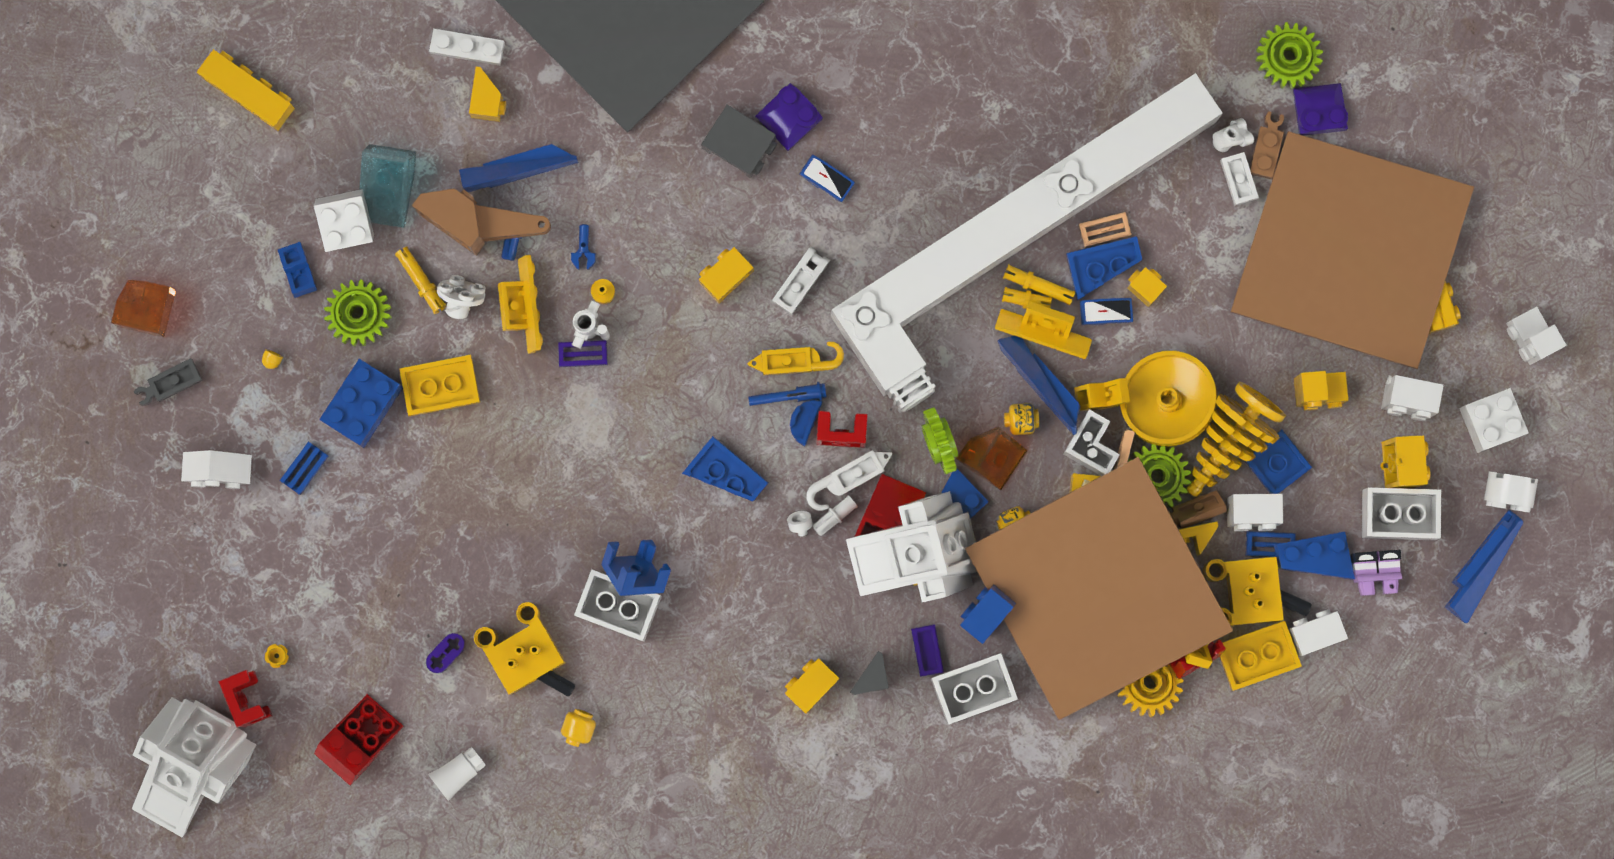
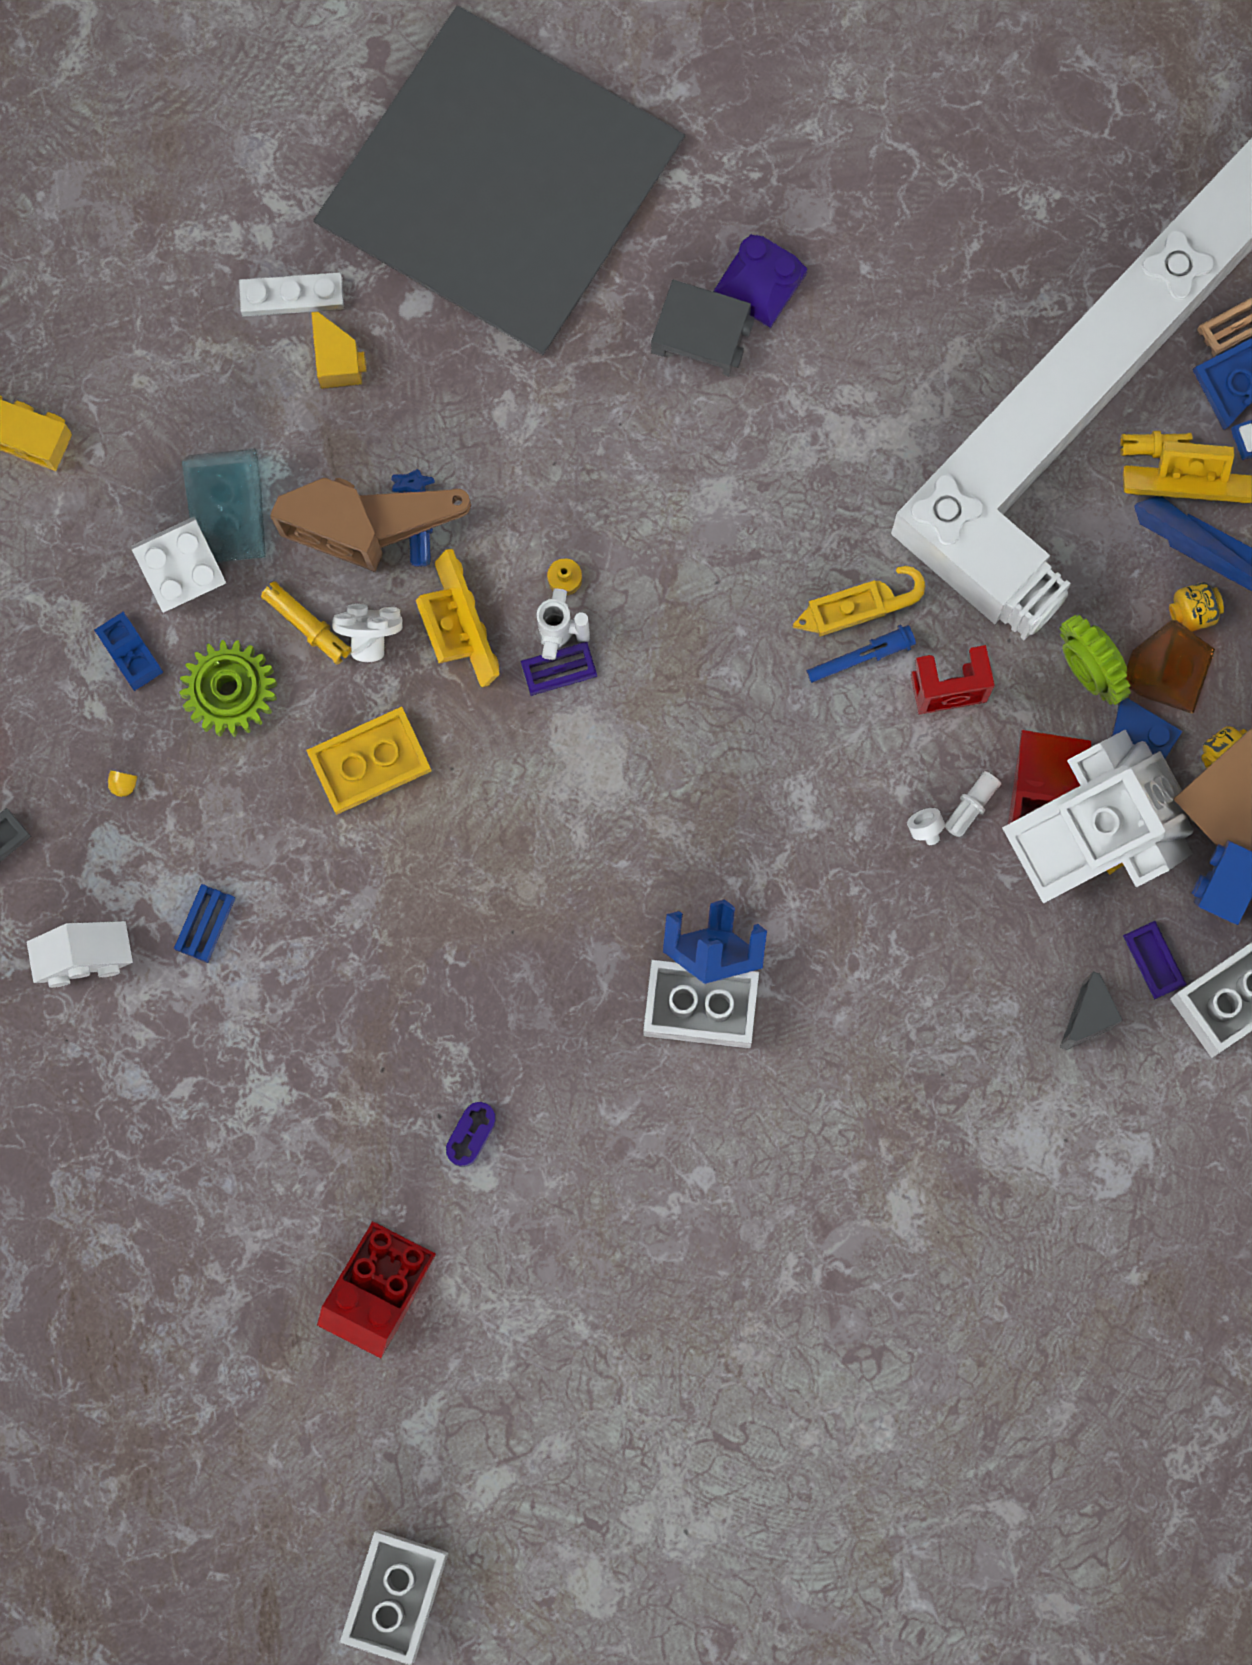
camera: 10 degrees left, 5 degrees down
white piece [132,697,256,837] -> none
red panel [218,670,273,728] -> none
yellow plate [264,644,289,668] -> none
blue brick [319,359,403,448] -> none
white plant [428,747,485,801] -> none
blue wedge [459,144,579,193] -> none
yellow piece [474,602,576,697] -> none
yellow head [561,709,596,747] -> none
blue bar [571,224,596,270] -> none
blue wing [682,436,769,502] -> none
yellow brick [698,247,754,303] -> none
white plate [772,247,830,315] -> none
yellow brick [785,658,840,714] -> none
blue tile [790,400,823,447] -> none
slope [799,155,855,202] -> none
white plate [806,450,892,511] -> none
yellow pin [1003,264,1075,306] -> none
none -> blue plate [392,470,435,493]

